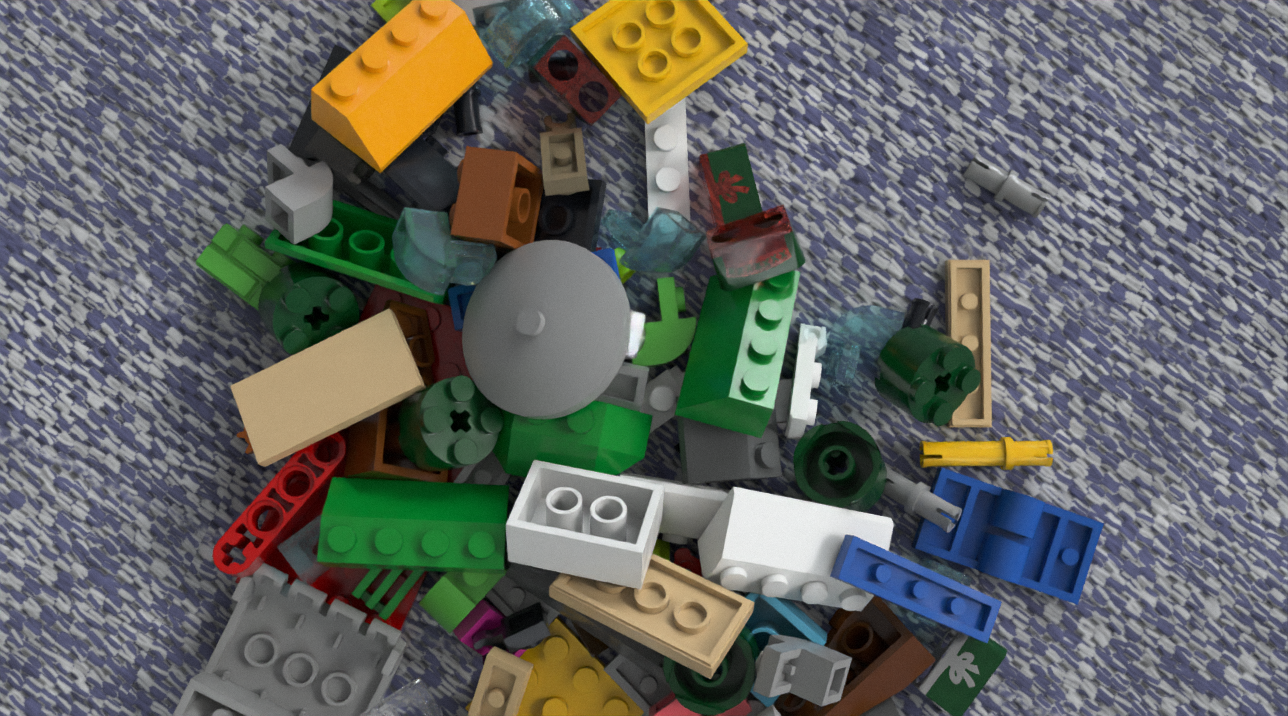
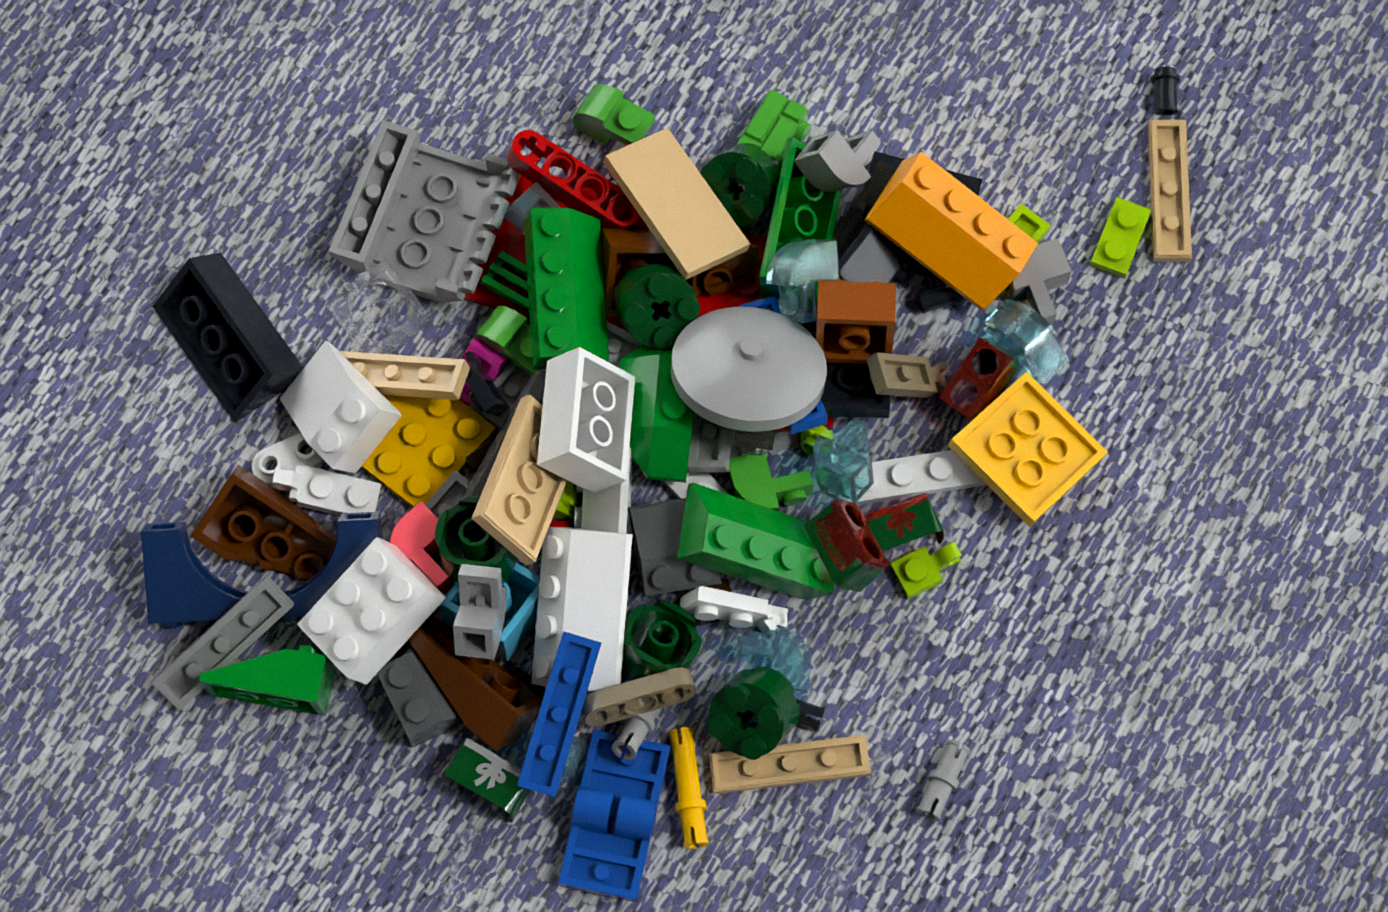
camera: 85 degrees right, 15 degrees down
none -> bright green brick [573,84,656,145]
none -> dark tan beam [582,667,696,726]
none -> lime plate [890,542,962,600]

